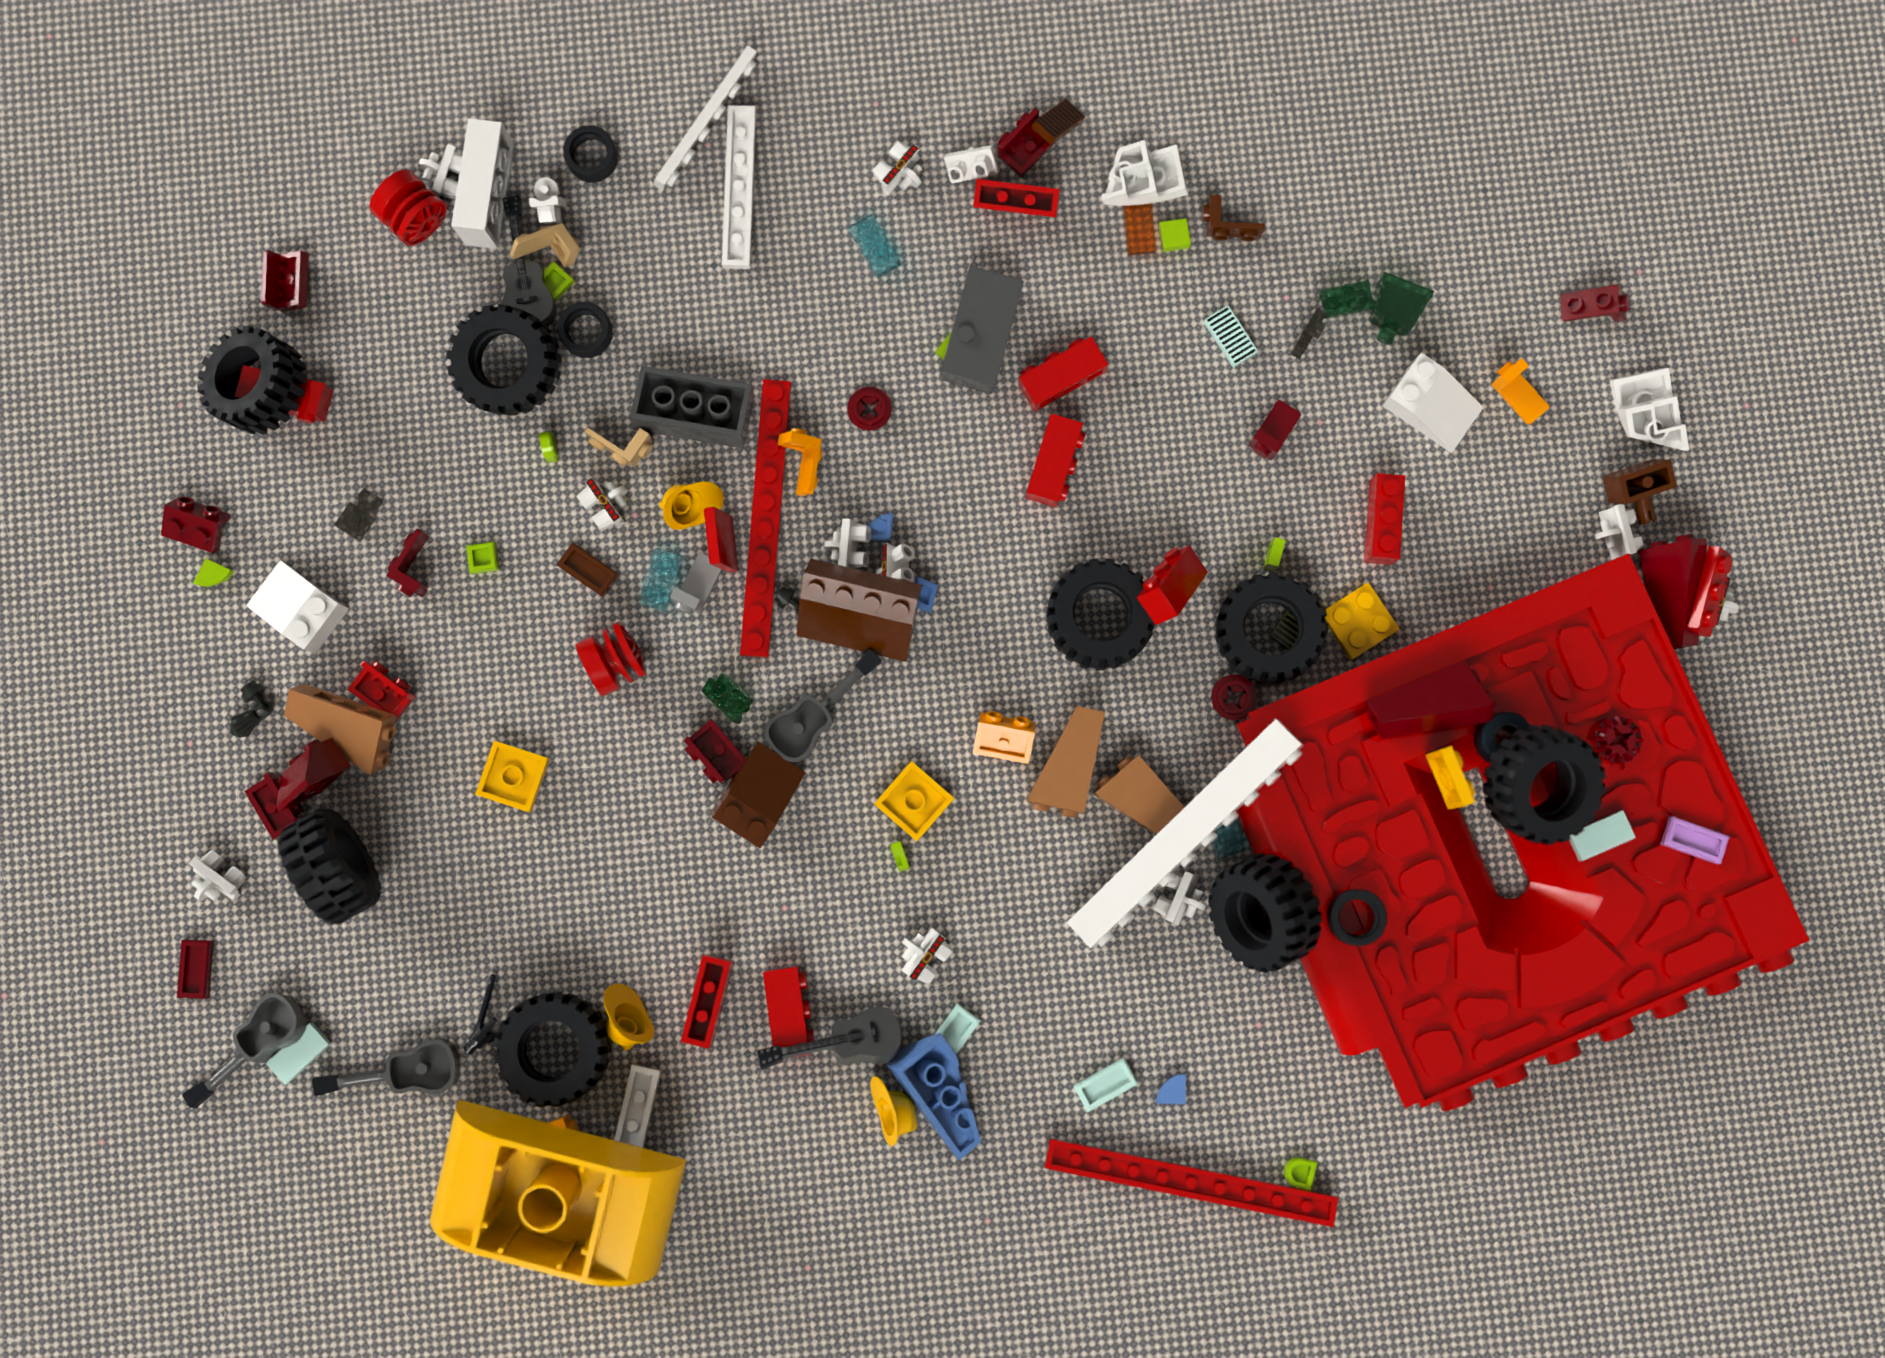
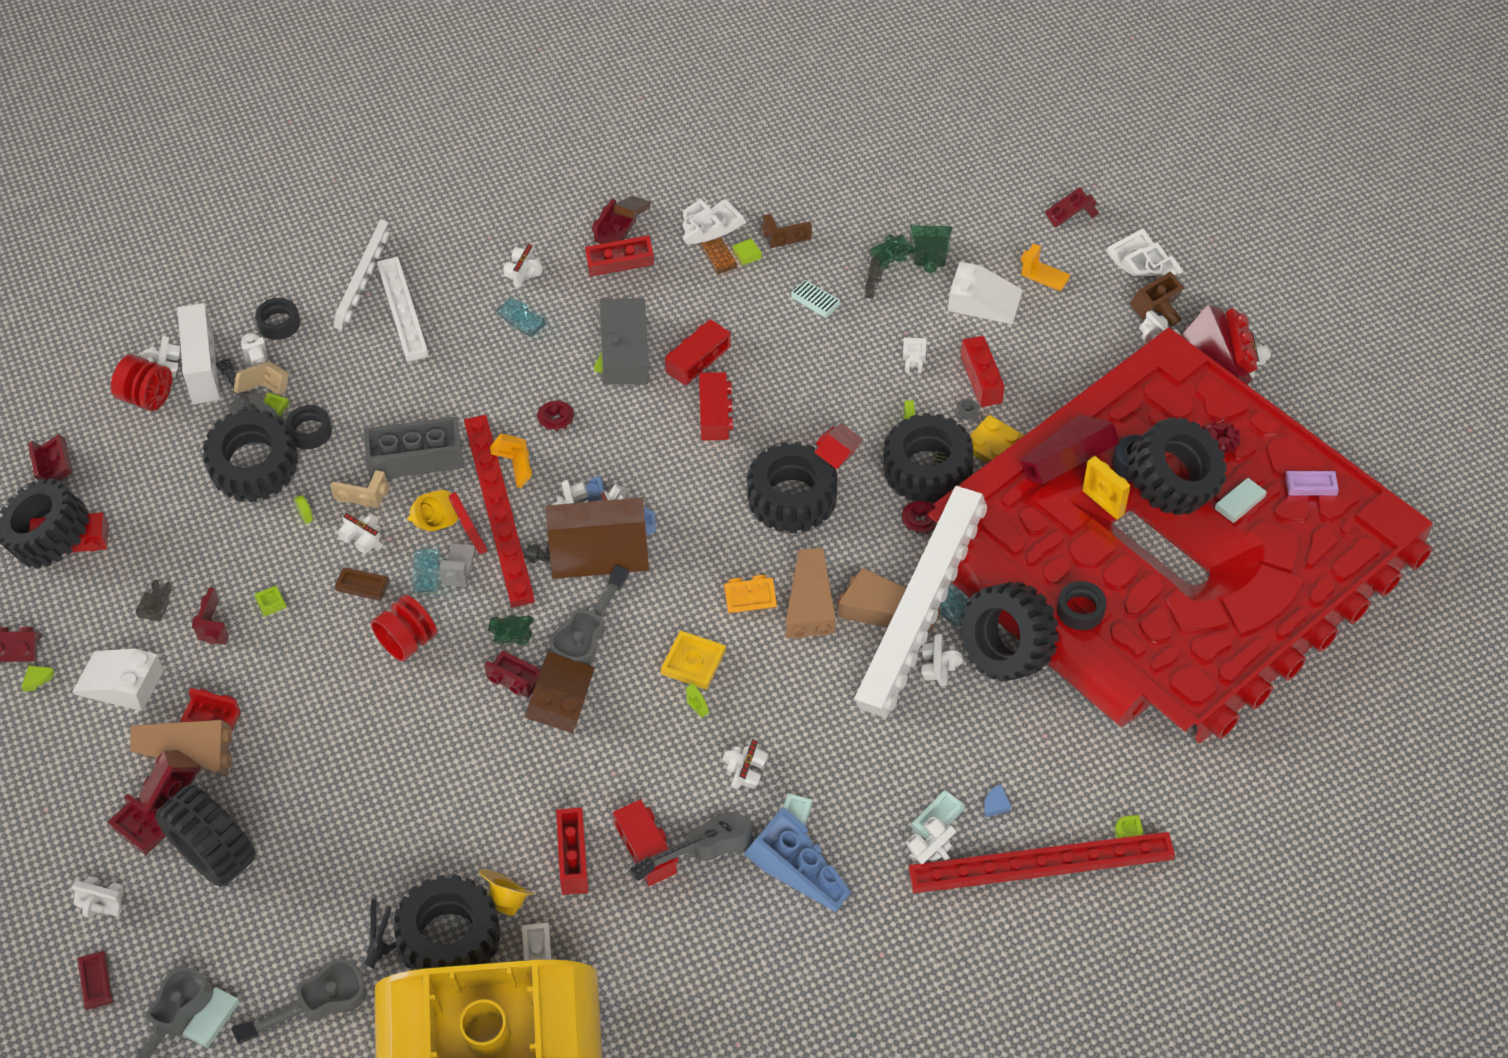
camera: 20 degrees left, 30 degrees down
pearl dark grey piece [229,680,273,738] -> none
yellow plate [475,740,550,813] -> none
yellow piece [870,1076,917,1146] -> none
white hips [944,145,1000,183] -> none
dark red bracket [1248,400,1301,461] -> none
none -> white plate [903,338,926,374]
none -> white hips [905,817,956,864]
none -> dark grey plate [956,399,980,421]

